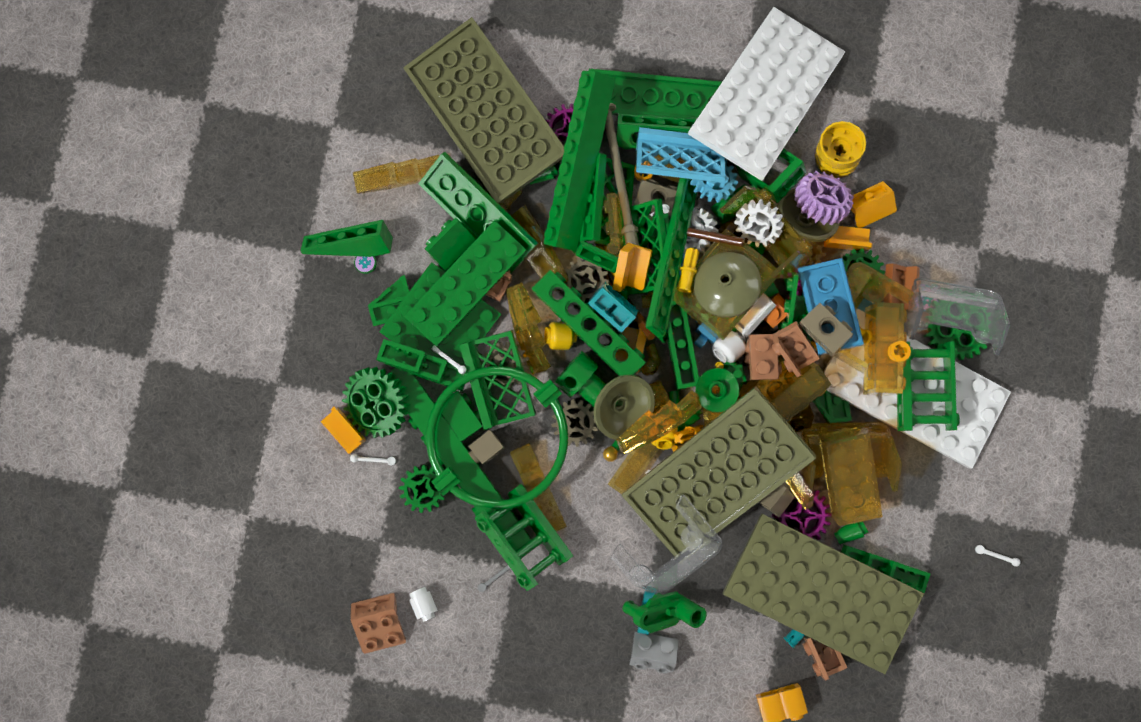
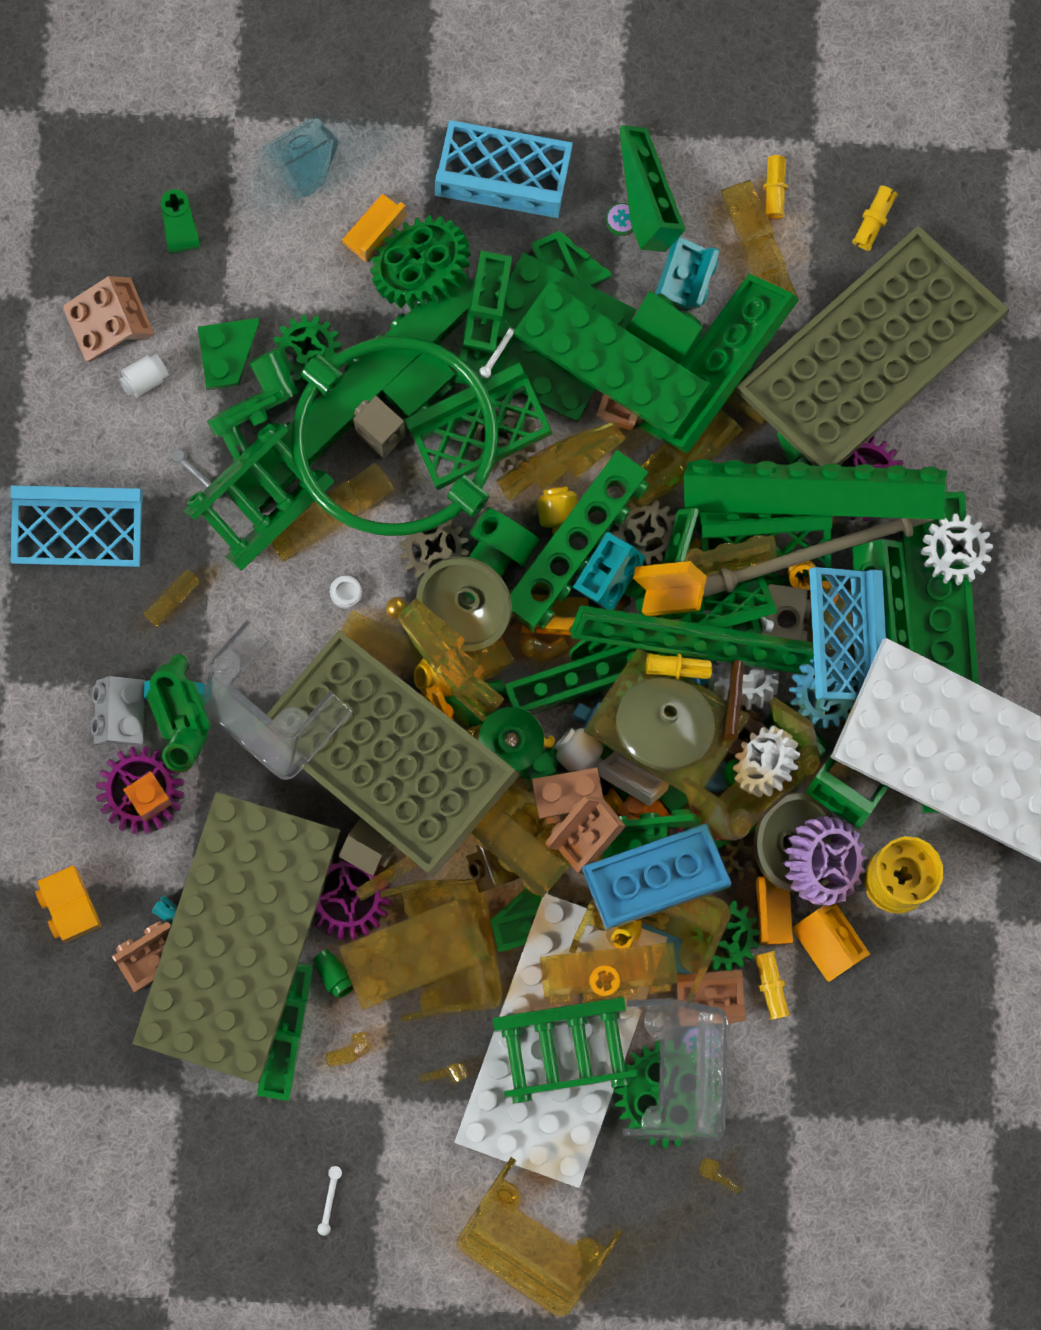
camera: 80 degrees right, 5 degrees down
white hinge [350,454,396,465] -> none
dark tan brick [800,303,853,357] -> none
none -> medium azure fence [11,486,144,567]
none -> magenta gear [96,746,185,835]
none -> orange brick [123,772,172,822]
none -> clear yellow axle [142,570,200,628]
none -> green piece [161,189,200,254]
none -> green wing [198,318,260,390]
none -> green piece [207,349,300,461]
none -> clear light blue slope [262,116,339,200]
none -> clear yellow arm [326,1032,372,1068]
none -> white tile [330,576,362,609]
none -> clear yellow hand [420,1063,469,1084]
none -> medium azure fence [435,120,573,218]
none -> clear yellow windscreen [457,1157,623,1316]
none -> light orange bush [602,787,623,815]
none -> teal bracket [655,237,720,311]
none -> clear yellow hand [699,1158,741,1194]
none -> yellow pin [754,951,790,1020]
none -> yellow axle [763,155,788,219]
none -> light orange bush [788,560,816,590]
none -> yellow pin [852,185,898,251]
none -> white gear [921,514,993,585]

